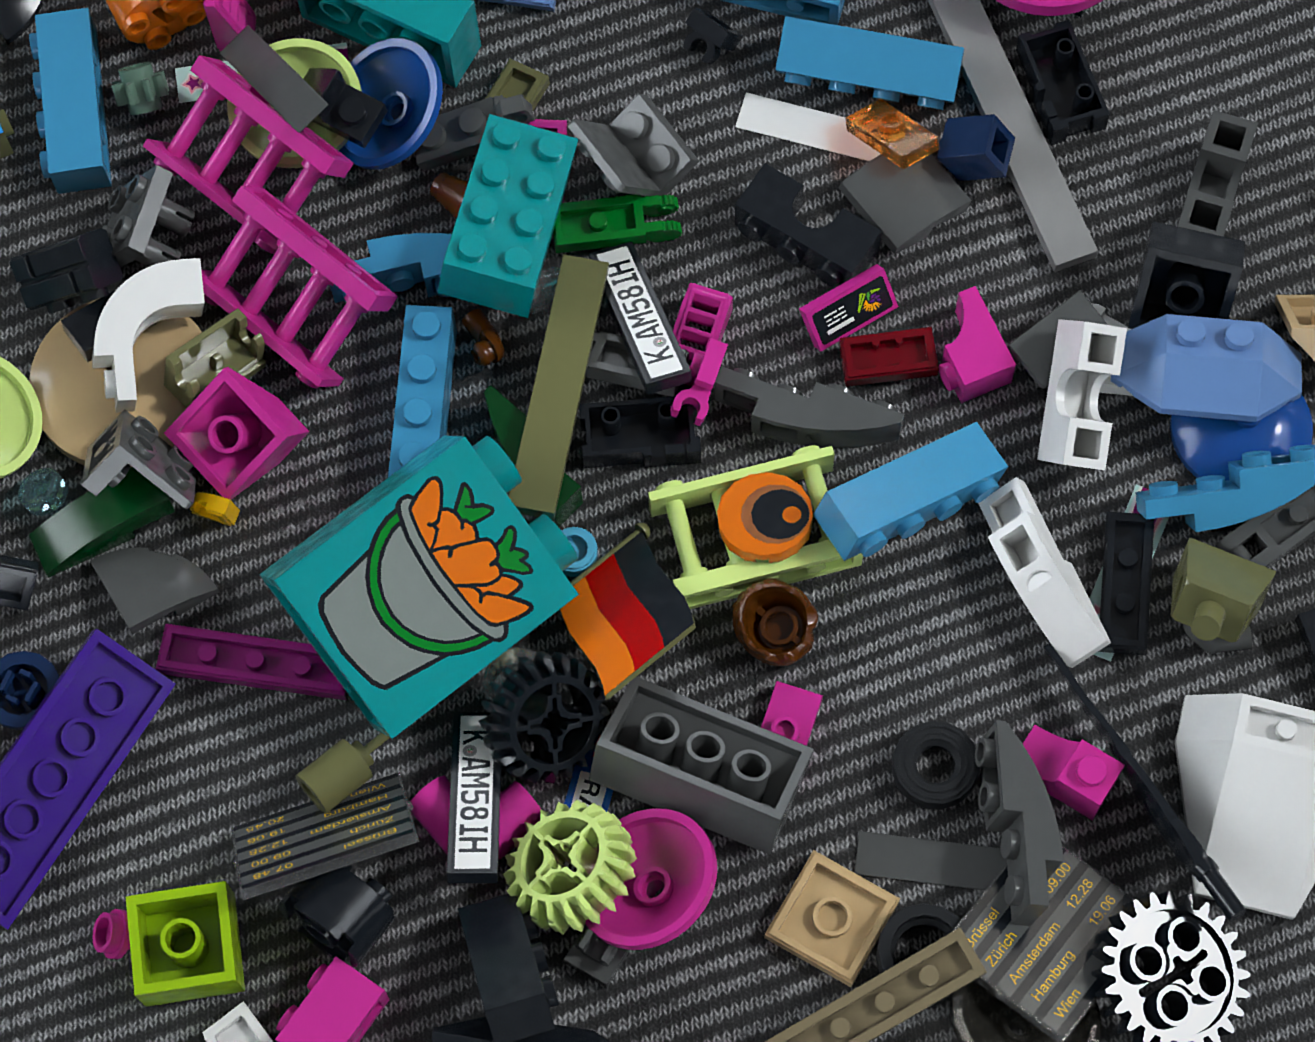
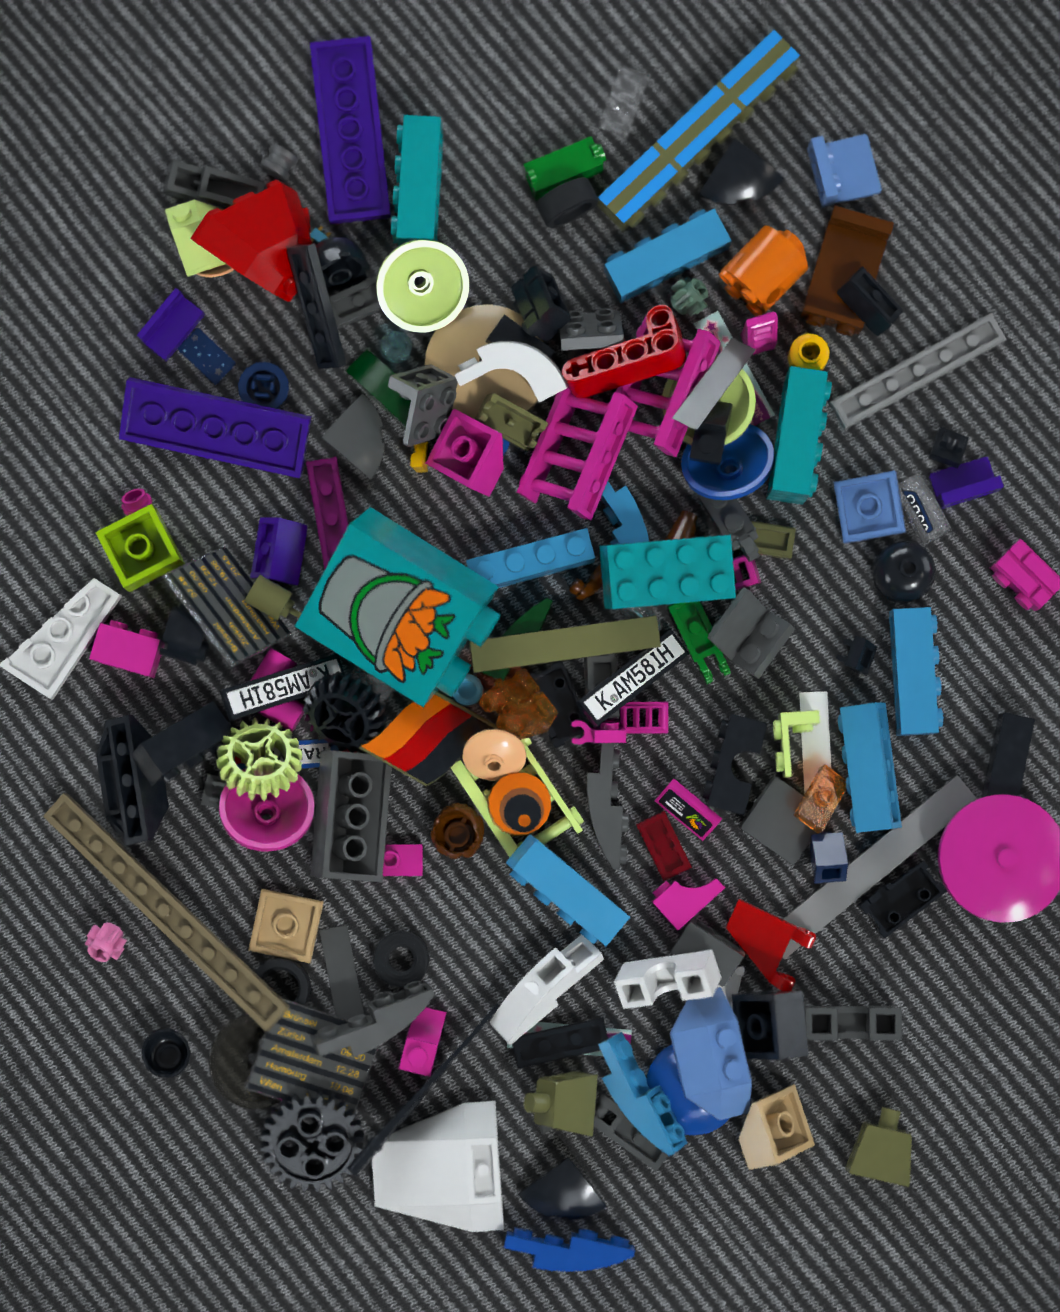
camera: 70 degrees right, 15 degrees up
none -> dark purple panel [250,517,308,585]
none -> light nougat dish [463,729,526,781]
none -> clear orange hips [479,669,558,740]
none -> red beam [562,305,686,398]
none -> red flag [726,899,816,991]
none -> yellowish green bracket [773,710,820,778]

